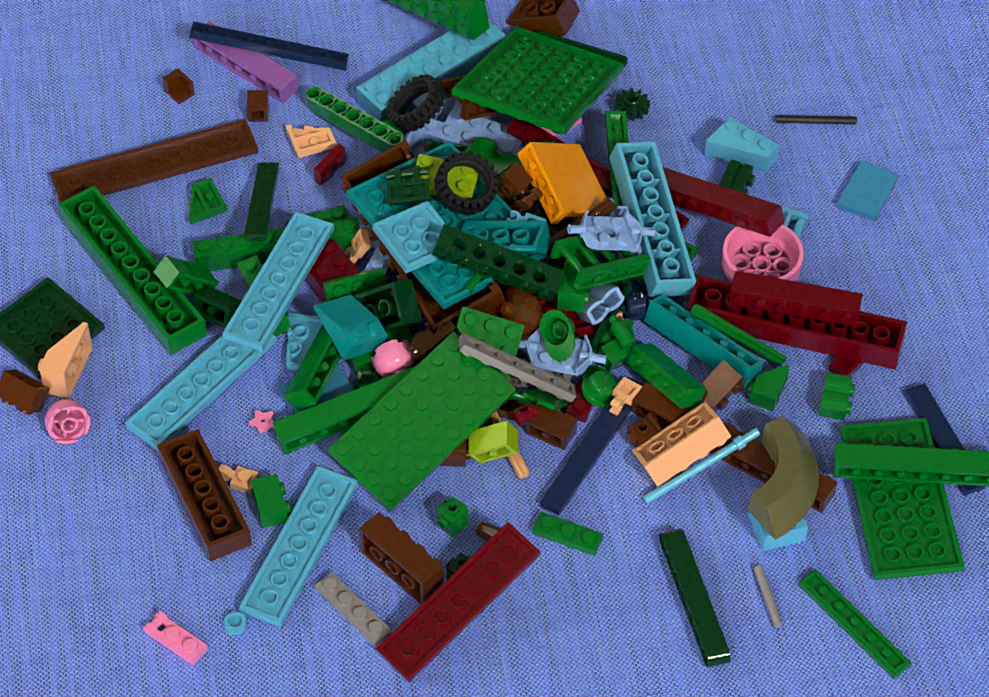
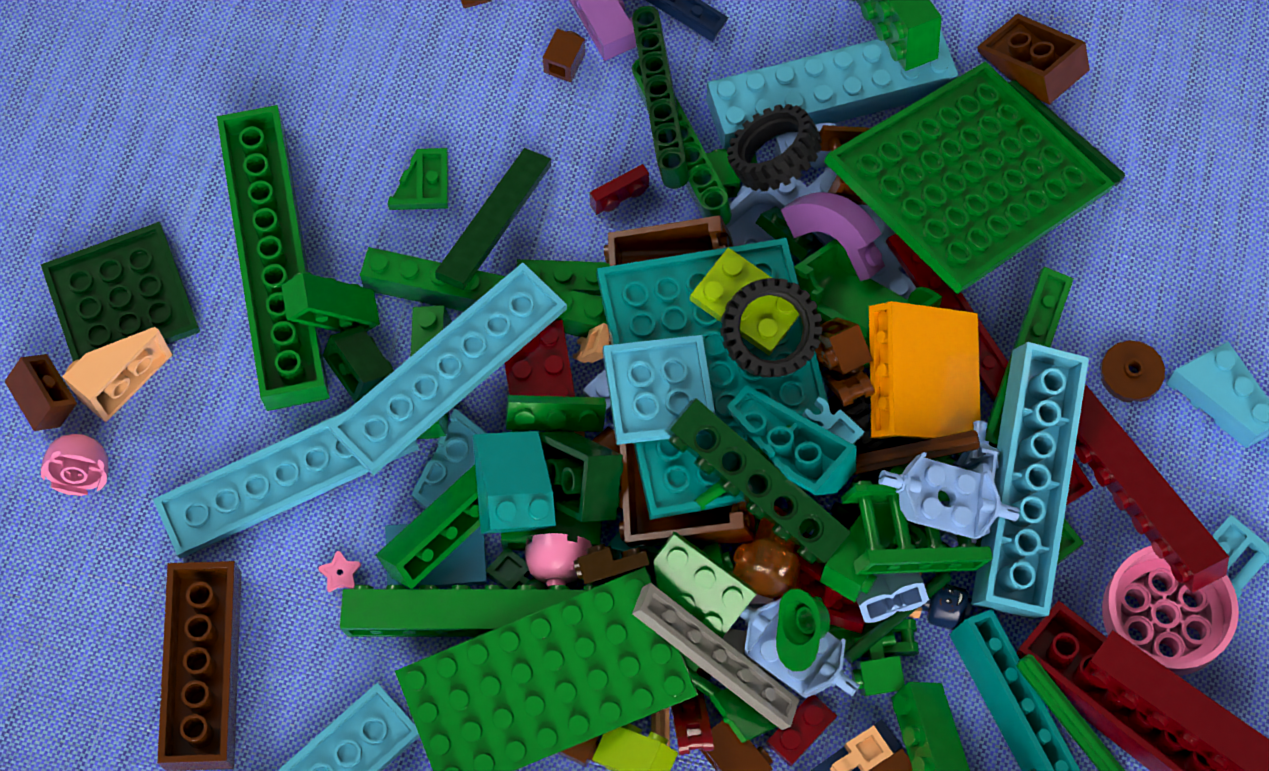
camera: 25 degrees right, 15 degrees up
reddish brown plate [50,119,258,203] -> none
light nougat plate [219,464,259,494] -> none
green brick [251,474,291,528] -> none
light nougat wing [286,125,336,158] -> none
dark green plate [386,165,431,206] -> none
green piece [582,365,616,407] -> none
green plant [608,315,636,350] -> none
dark green gear [614,88,650,121] -> none
dark green brick [719,160,755,195] -> none
none -> dark green beam [632,6,690,189]
none -> medium lavender arch [781,192,885,281]
none -> reddish brown plate [1100,340,1165,403]

